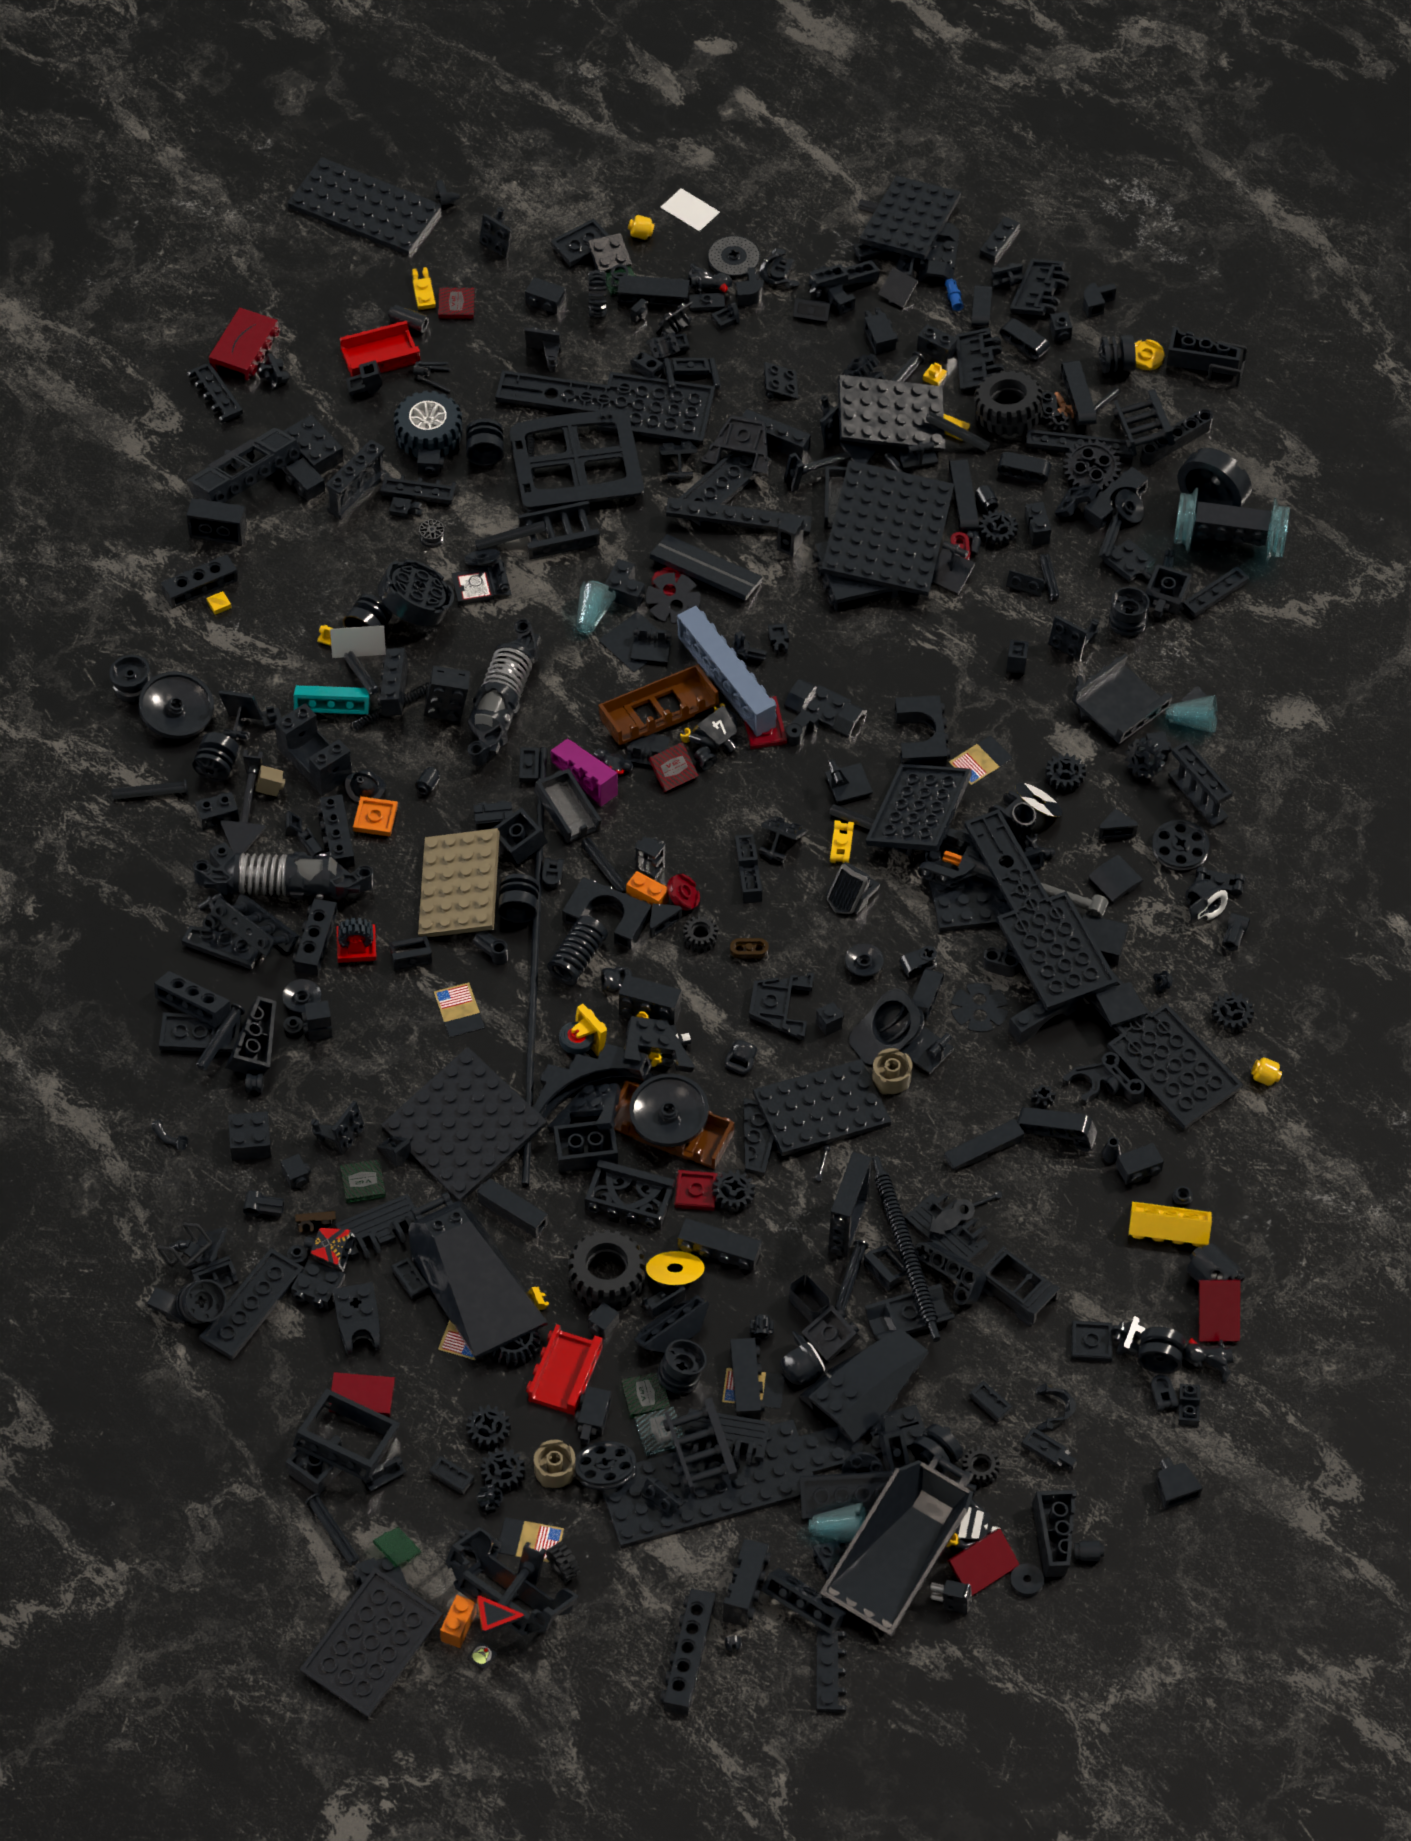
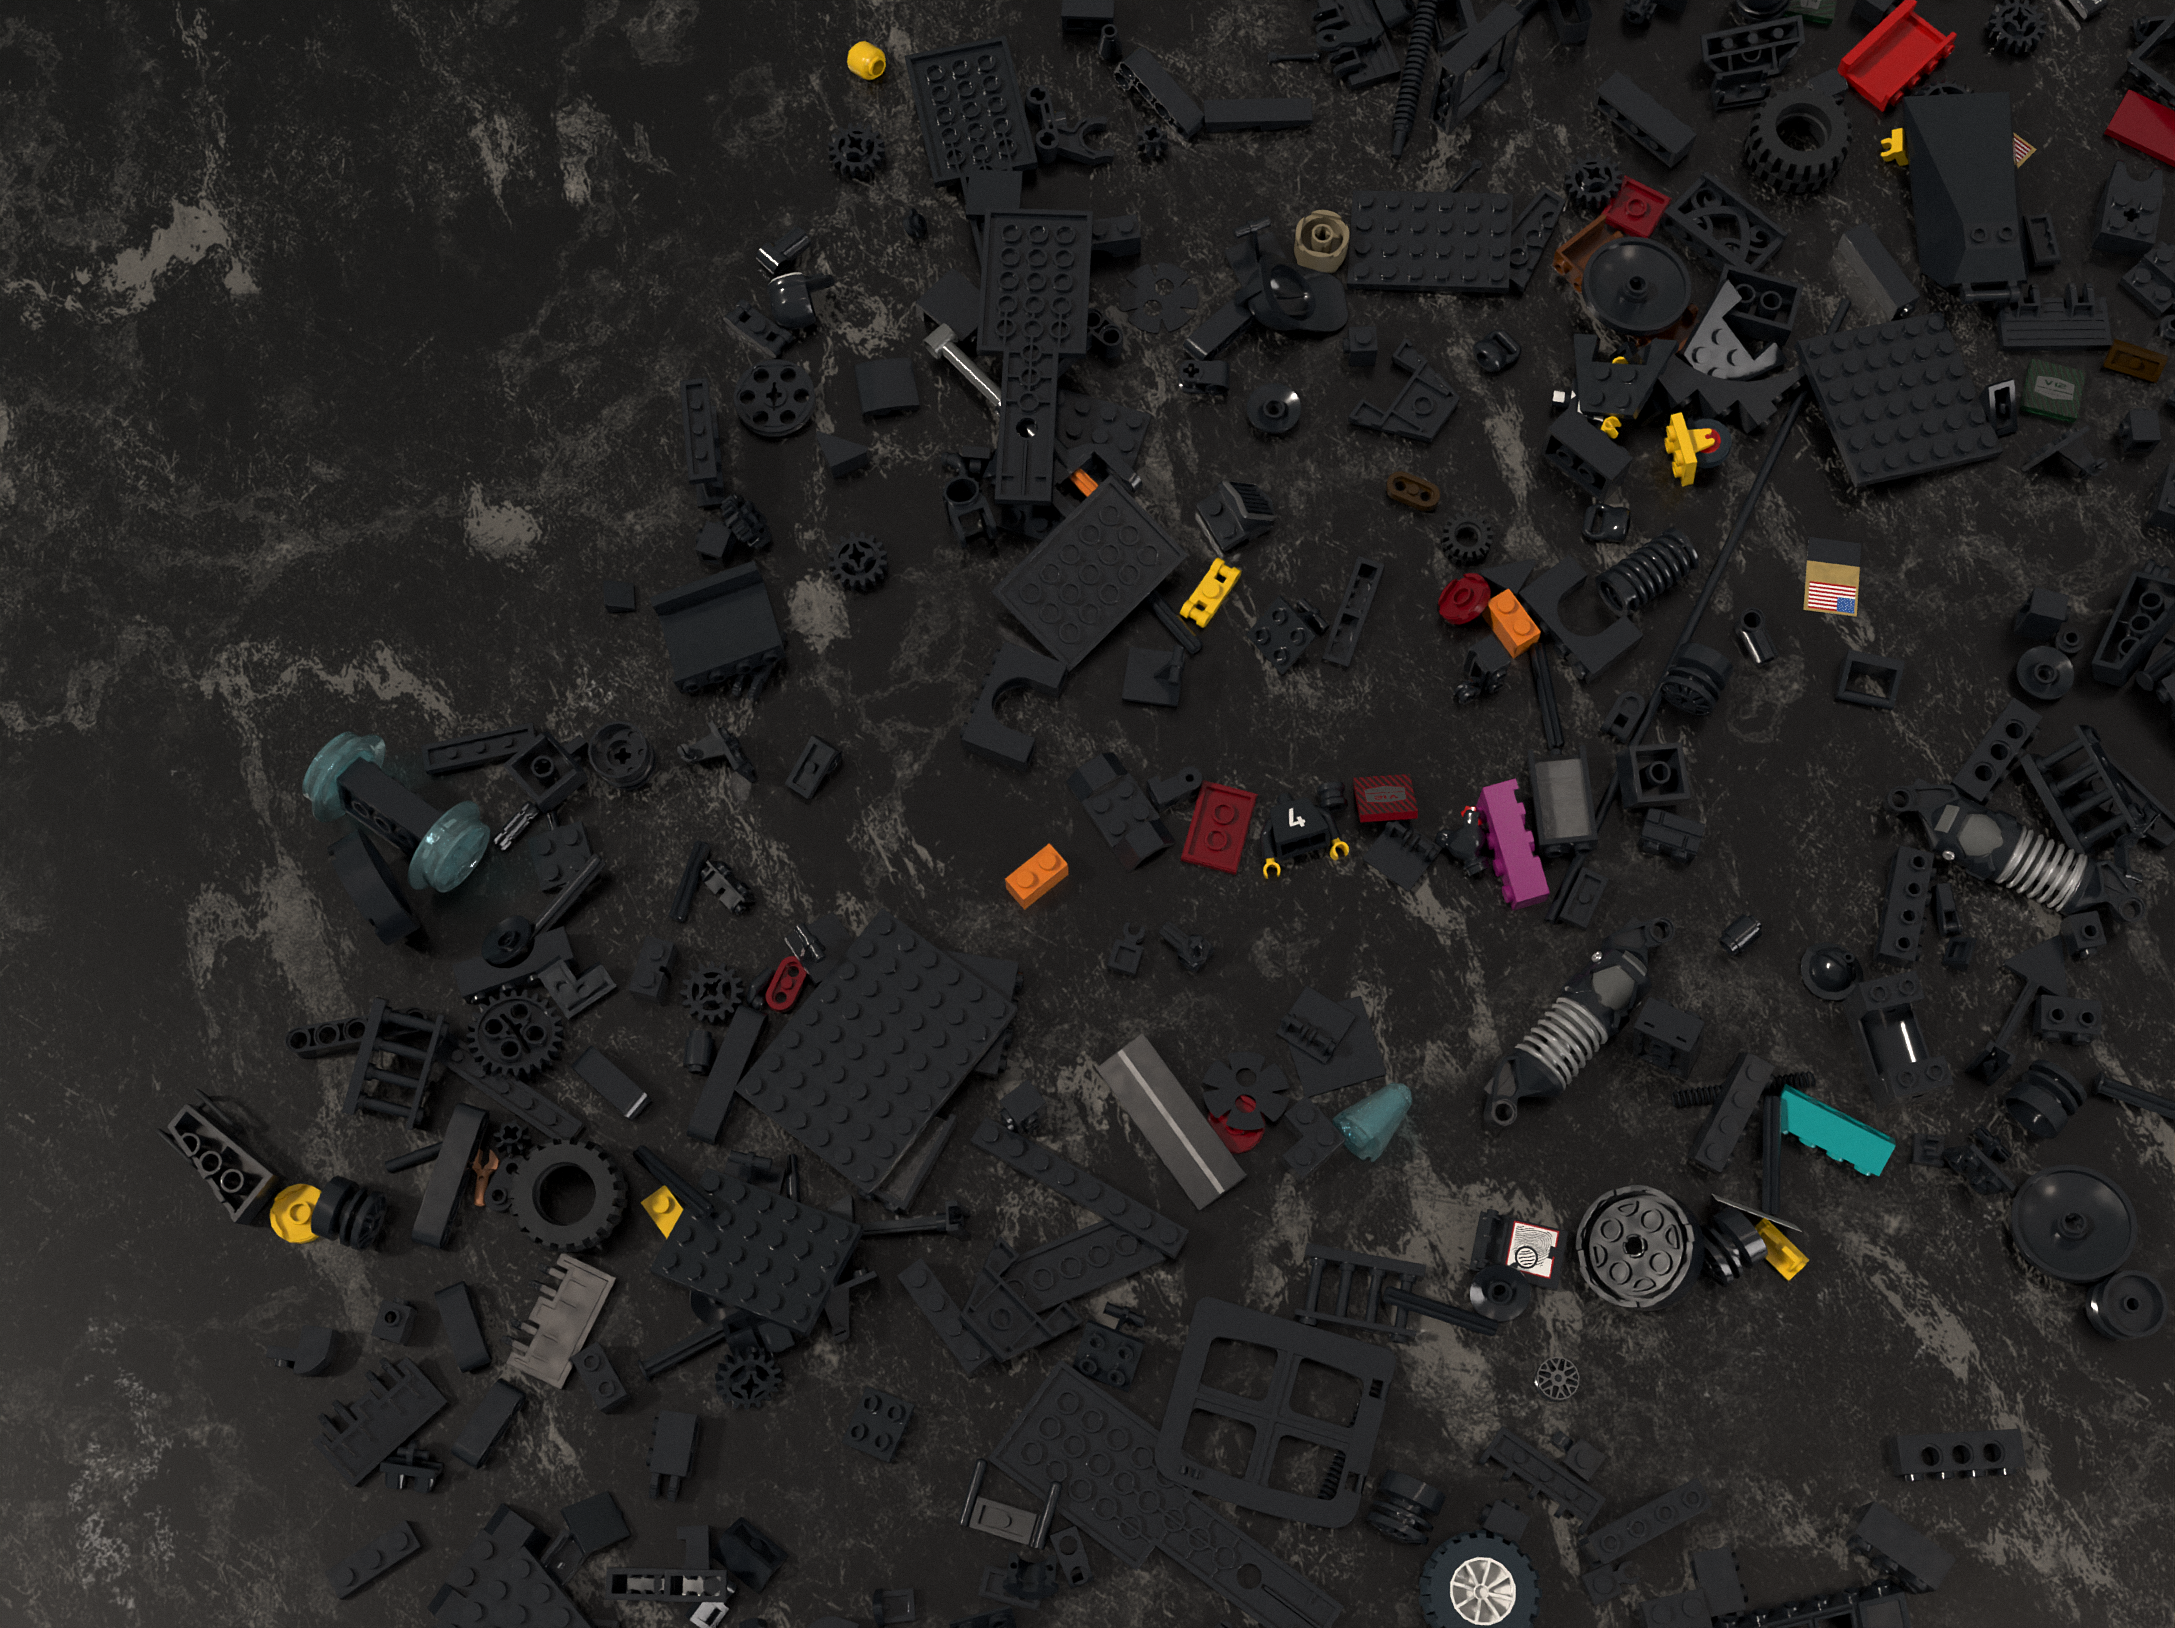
camera: 150 degrees left, 15 degrees up
yellow tile [206,591,231,614] -> none
dark tan brick [255,765,285,797] -> none
torso [304,1228,356,1272] -> none
plate [337,918,376,963] -> none
orange plate [353,796,398,837] -> none
dark tan plate [418,828,500,937] -> none
reddish brown window [598,664,719,745] -> none
yellow sticker [646,1251,704,1285] -> none
sand blue brick [677,606,777,737] -> none
yellow tile [923,363,947,386] -> none
blue pin [945,279,963,311] -> none
sticker [949,735,1013,785] -> none
sticker [1015,783,1062,817] -> none
clear light blue cone [1166,695,1217,733] -> none
none -> orange brick [1005,843,1069,910]

